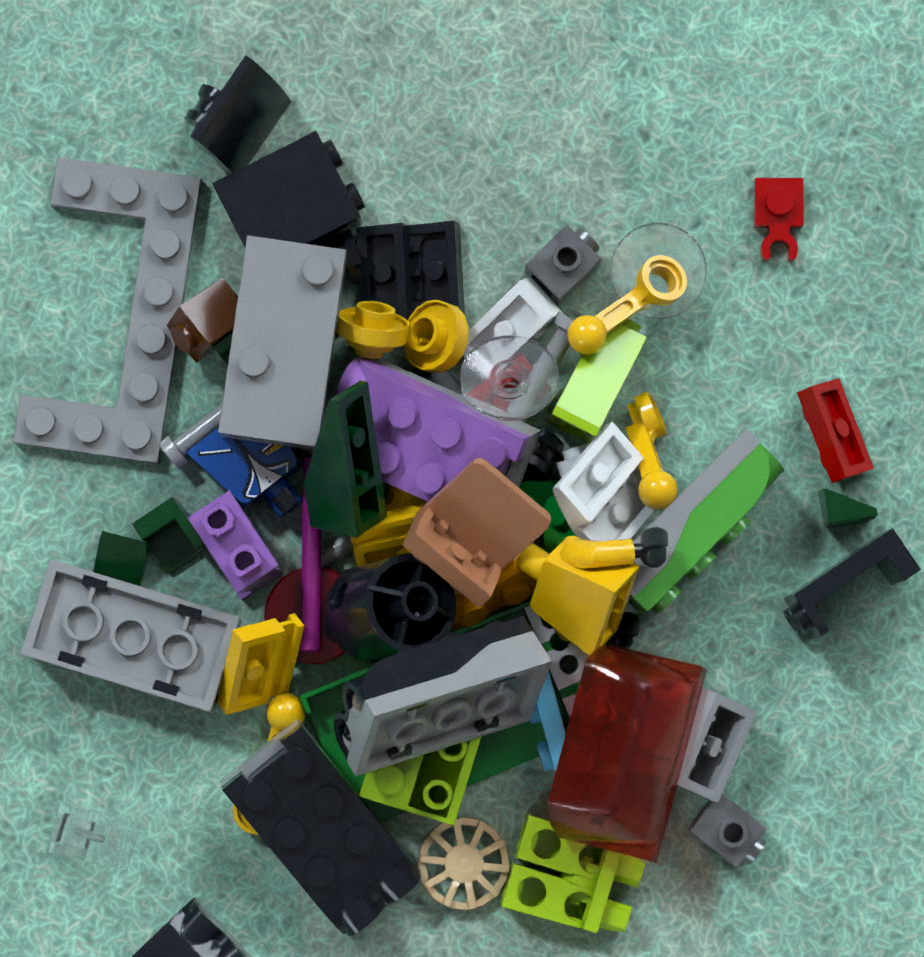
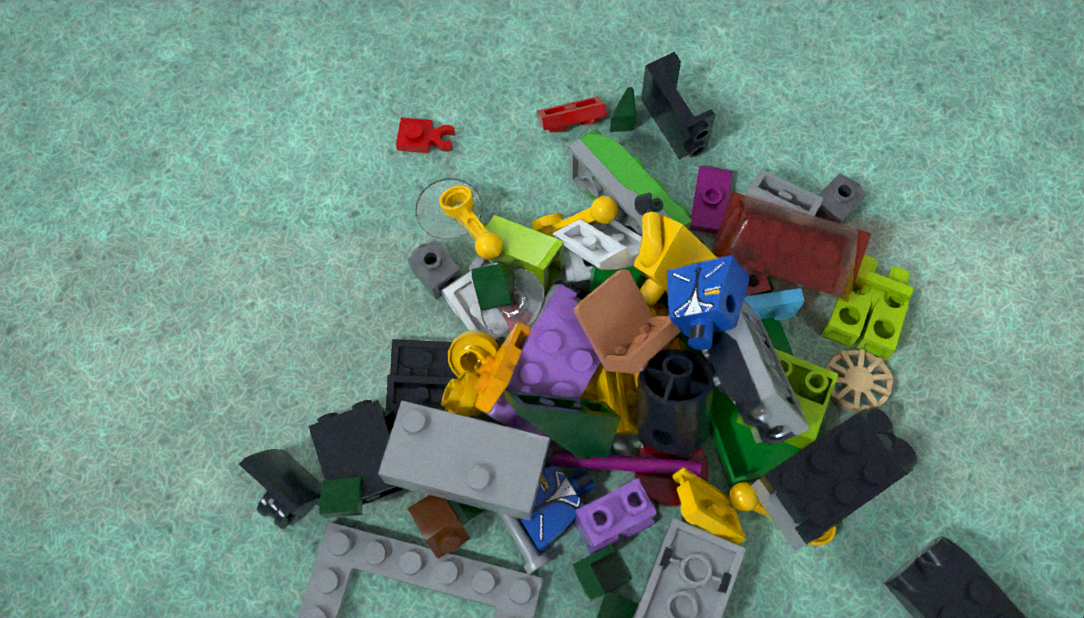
camera: 80 degrees left, 15 degrees down
none -> dark green slope [319,476,363,518]
none -> dark green slope [471,263,514,311]
none -> light orange wing [474,321,531,414]
none -> blue torso [667,255,750,350]
none -> magenta plate [689,166,732,235]

